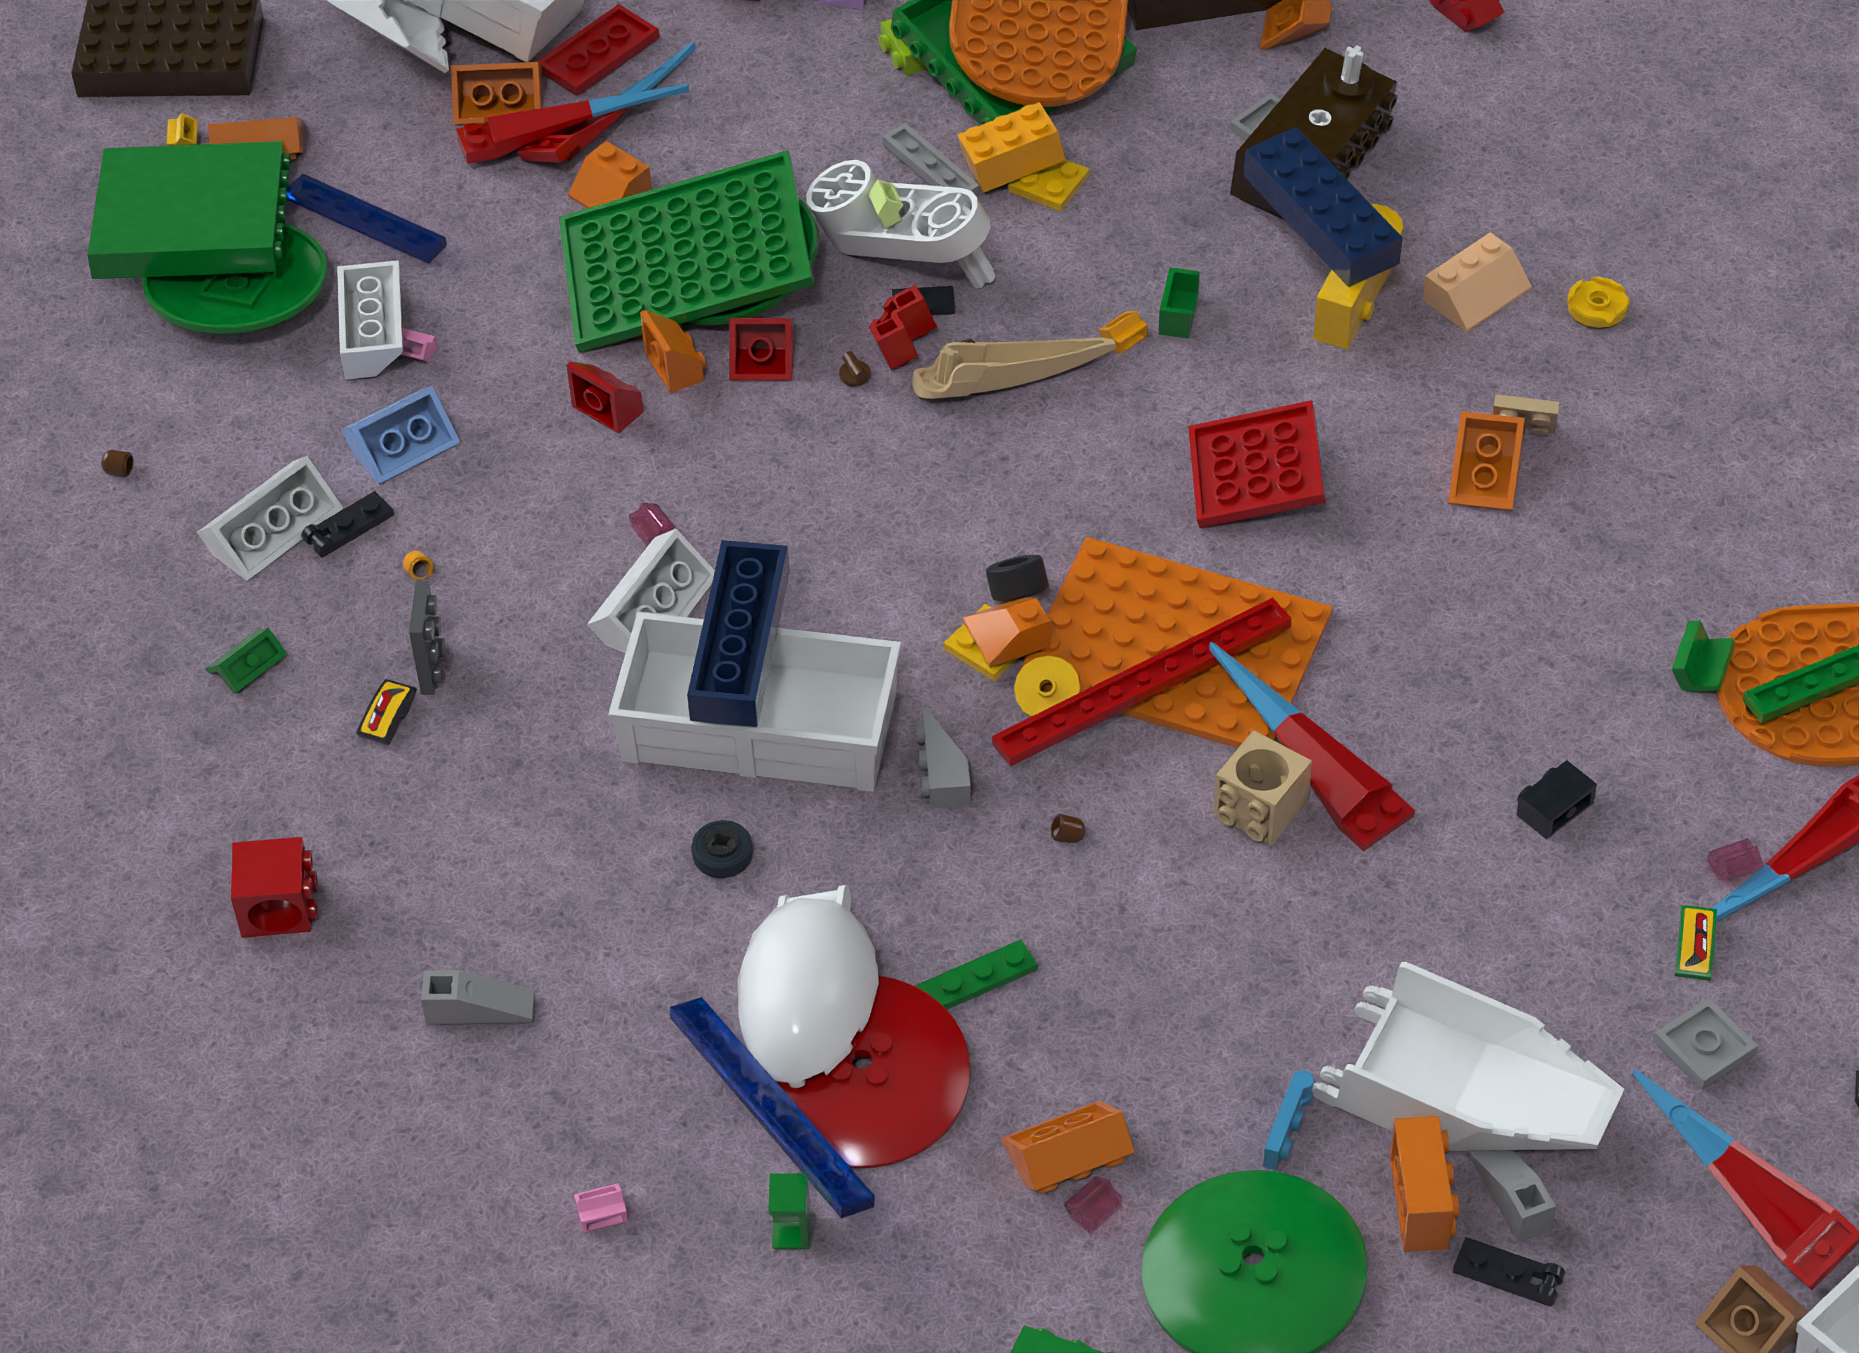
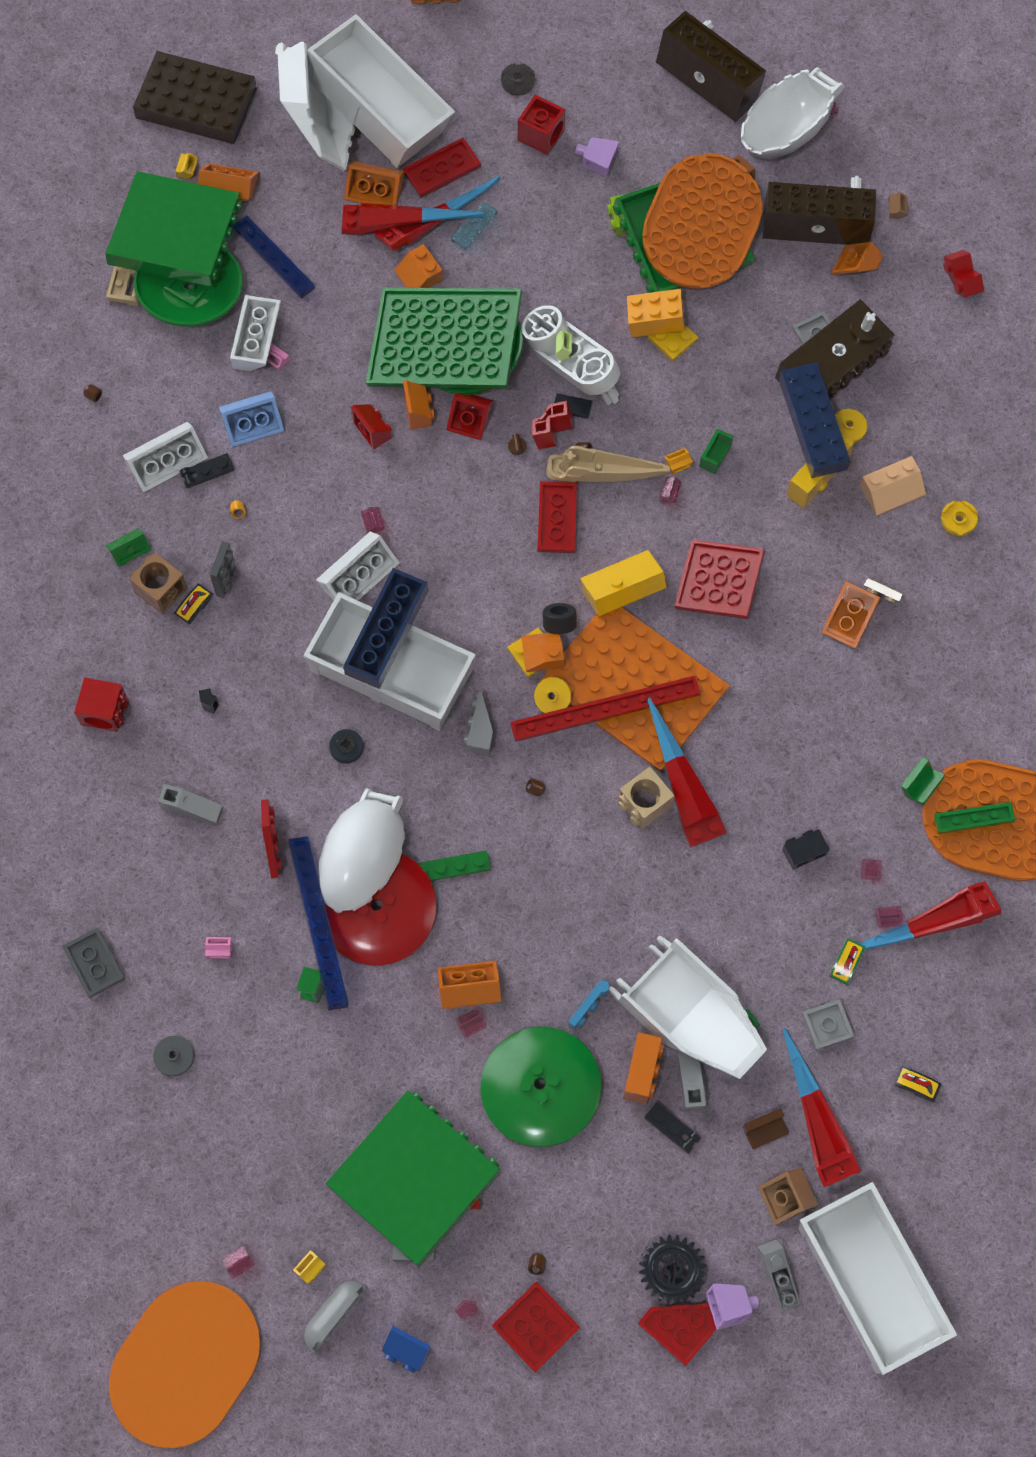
camera: 15 degrees right, 20 degrees up
light grey plate [882,123,980,196] -> none
none -> dark grey plate [62,927,125,999]
none -> tan plate [106,266,139,306]
none -> medium nougat brick [129,552,188,615]
none -> black piece [199,688,219,714]
none -> red plate [261,799,282,879]
none -> clear light blue tile [451,201,497,251]
none -> red plate [537,481,577,553]
none -> yellow brick [580,550,667,617]
none -> clear pink piece [659,477,681,504]
none -> reddish brown panel [742,1108,789,1149]
none -> clear pink plate [860,859,882,881]

